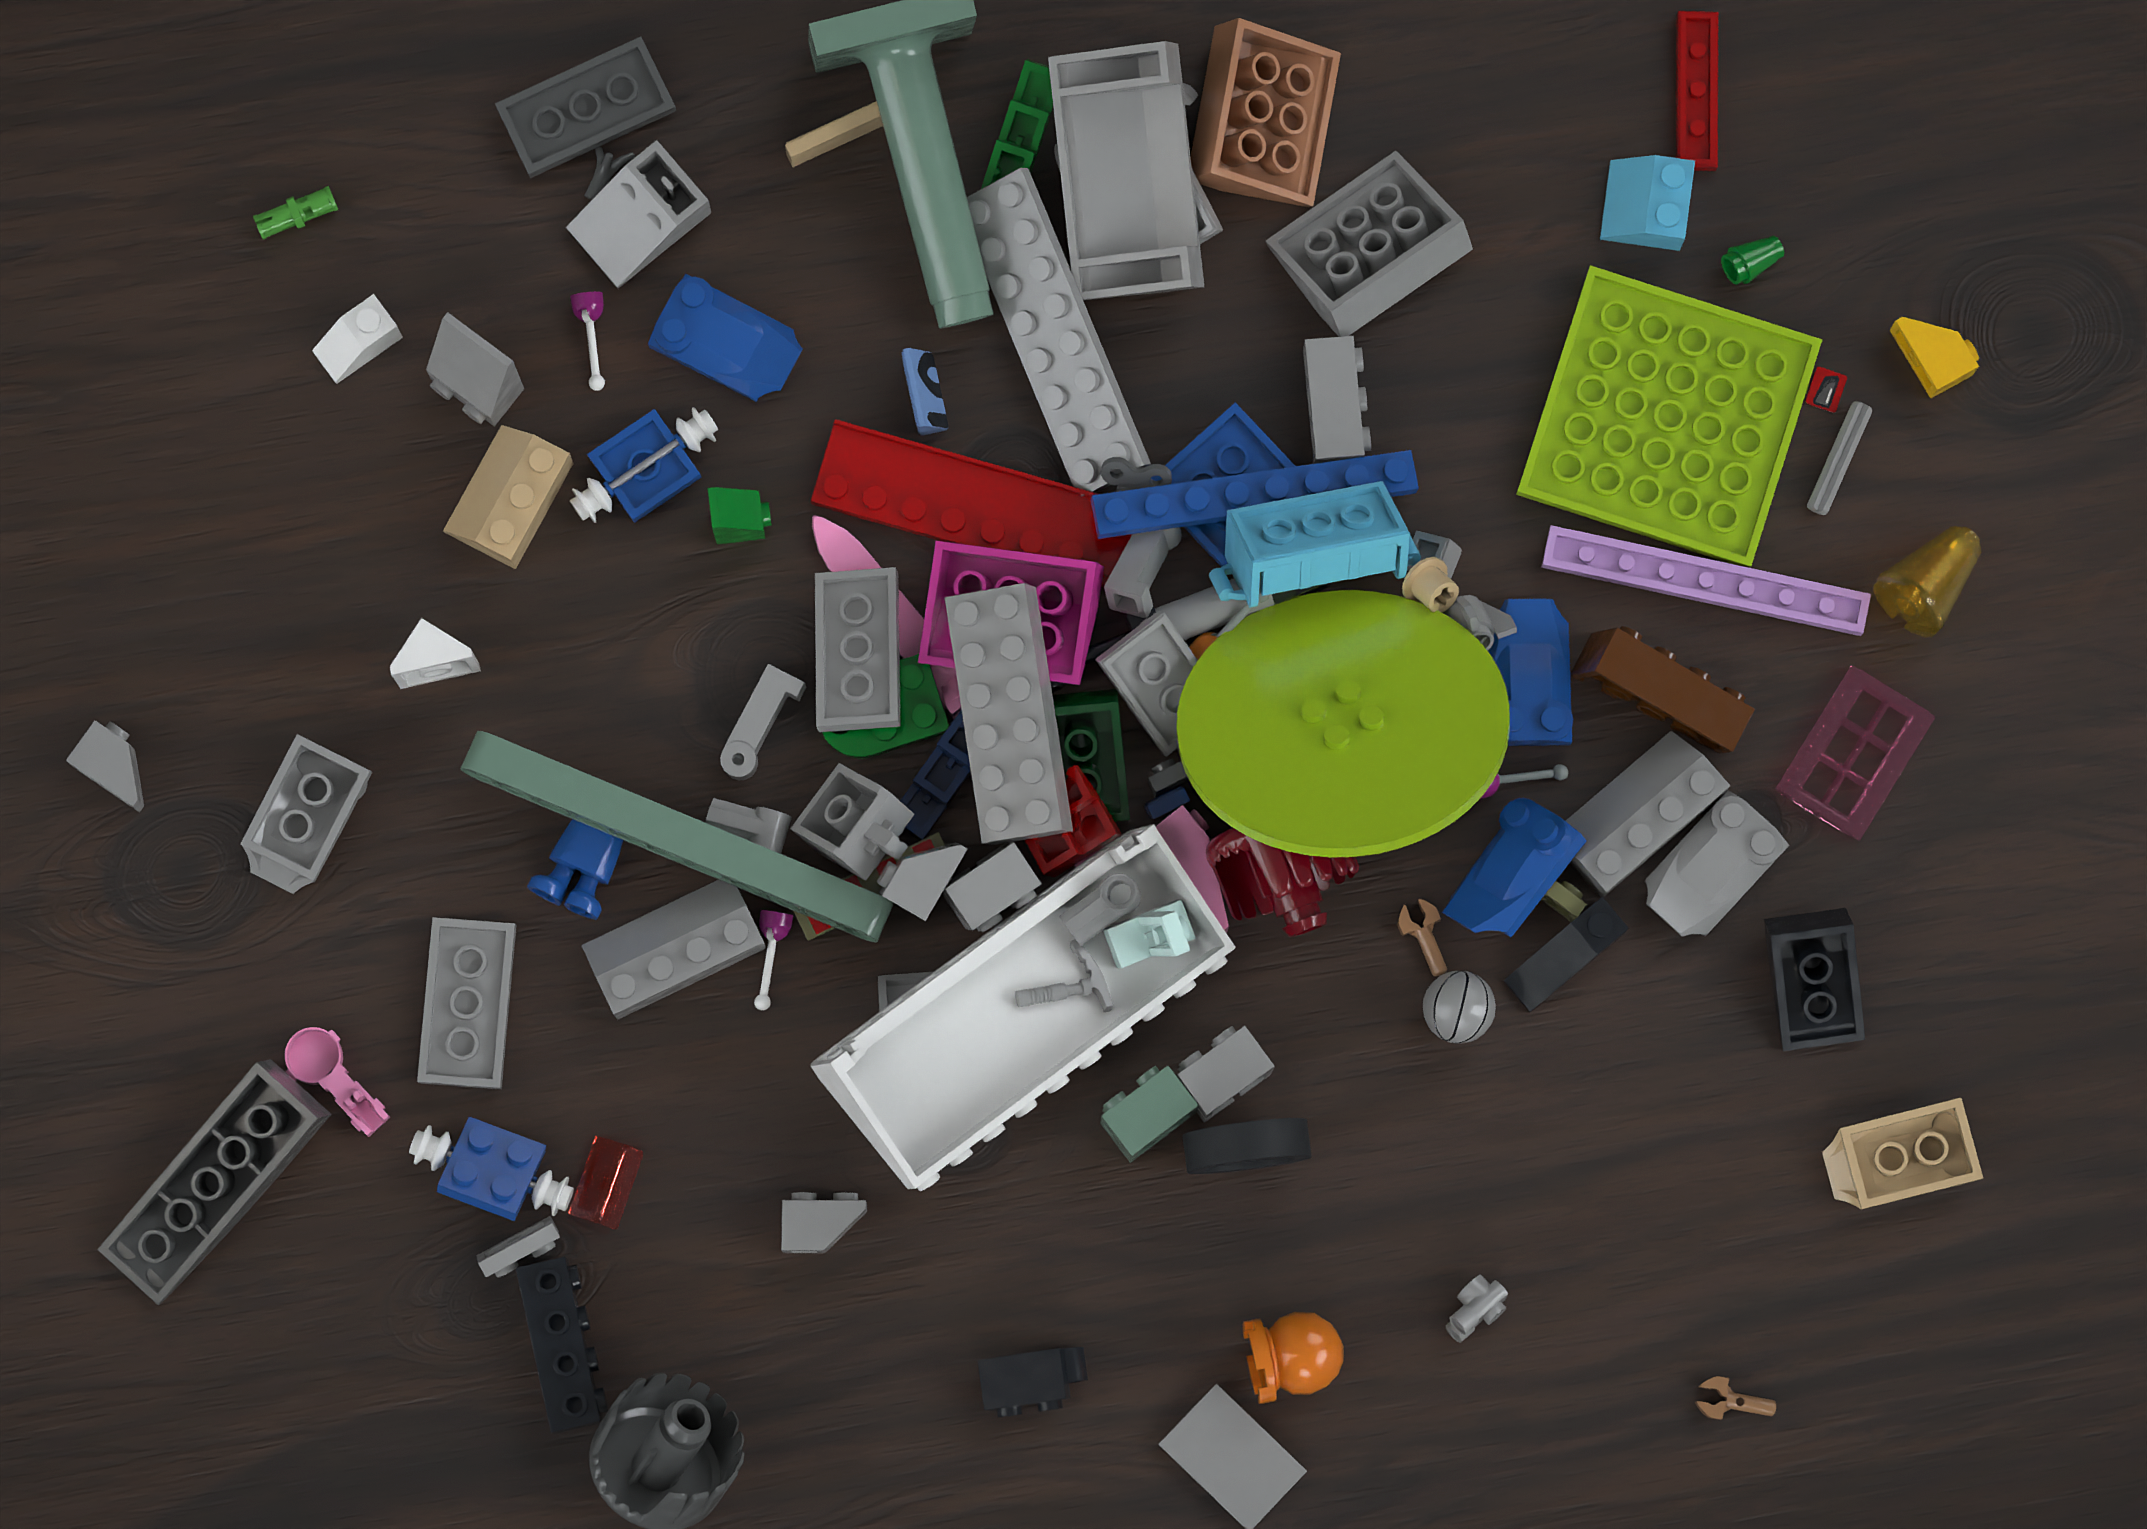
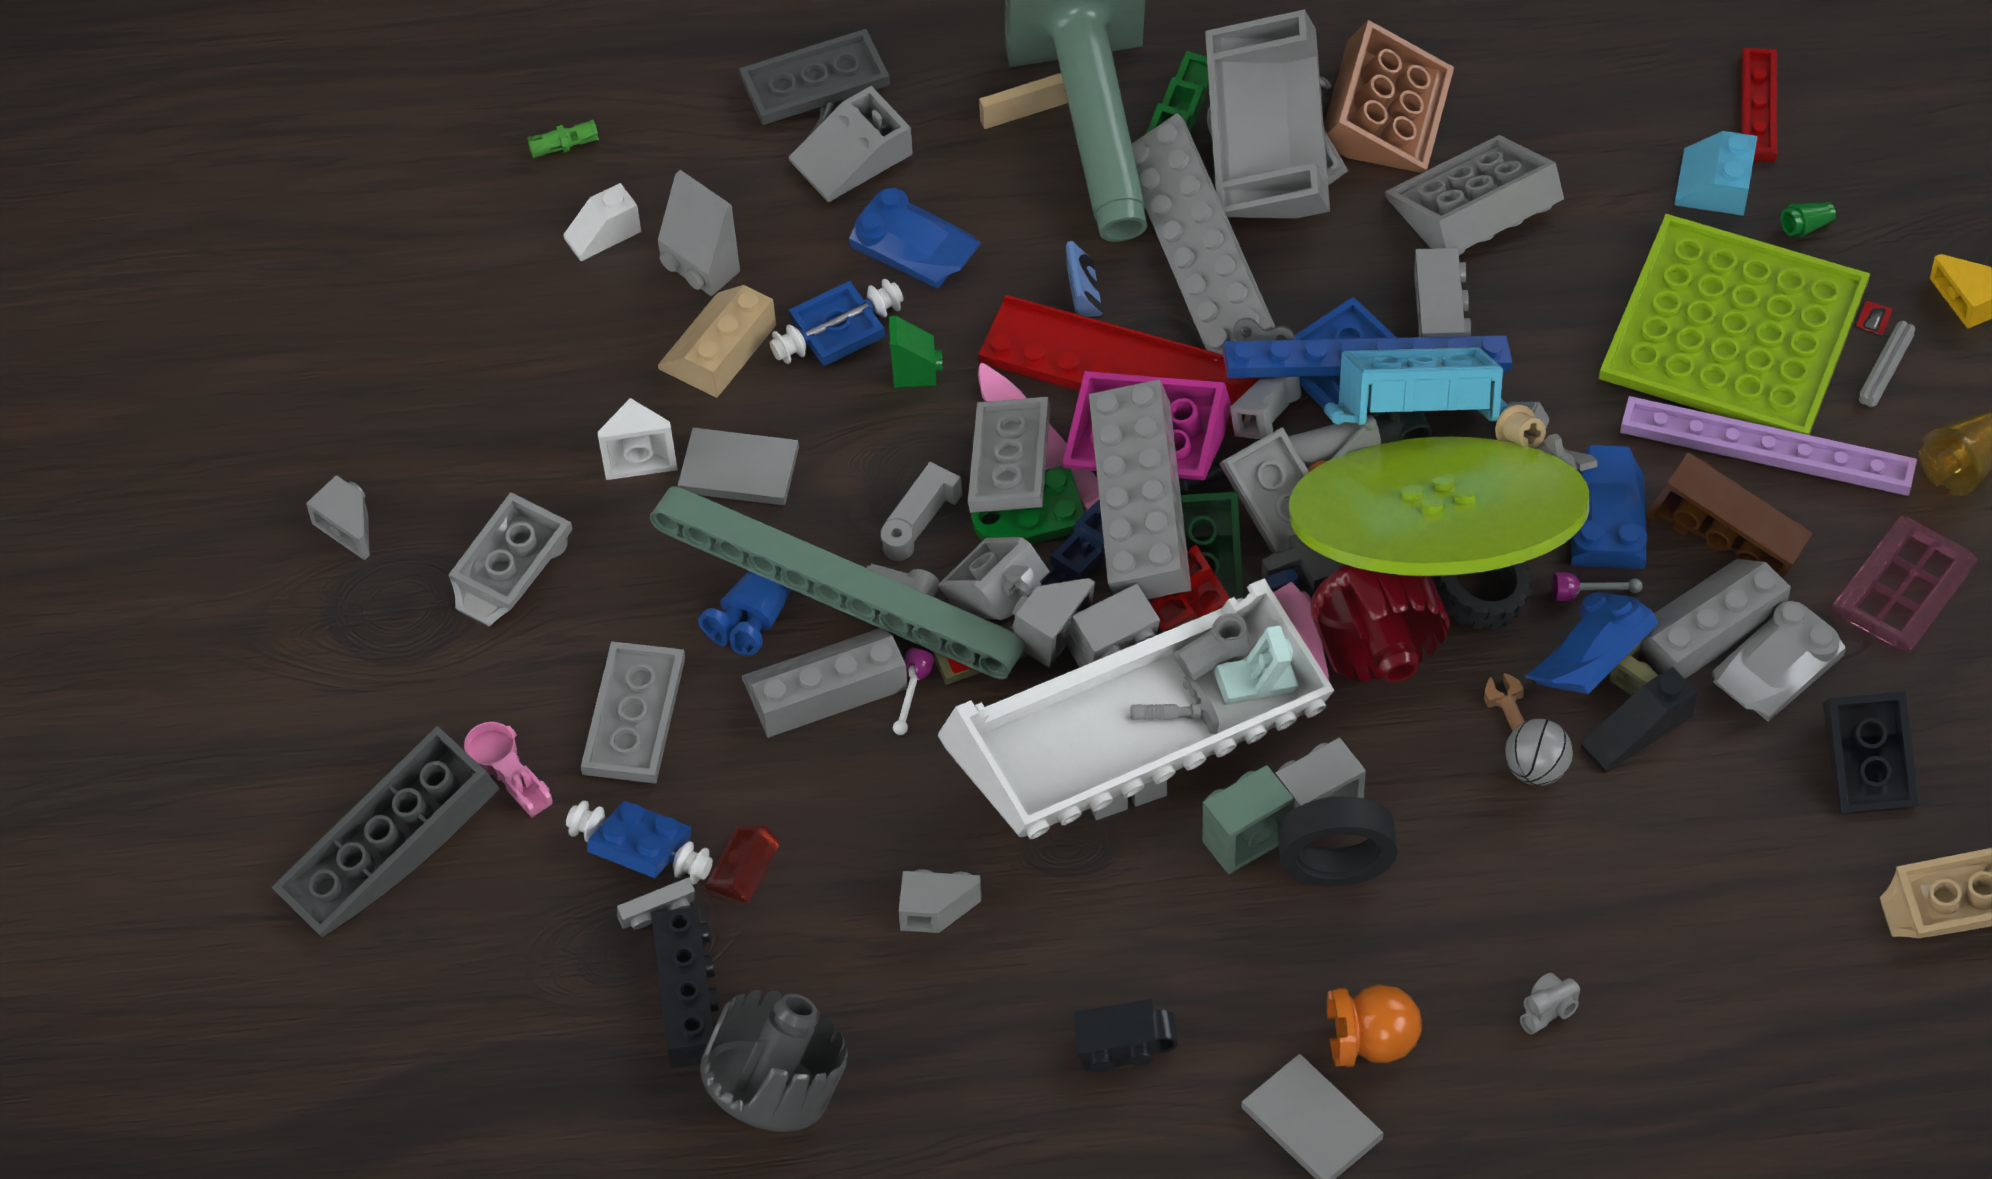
camera: 10 degrees right, 25 degrees down
hinge [570,291,605,391] -> none
medium nougat bar [1695,1376,1776,1420] -> none
none -> light grey tile [678,428,799,506]

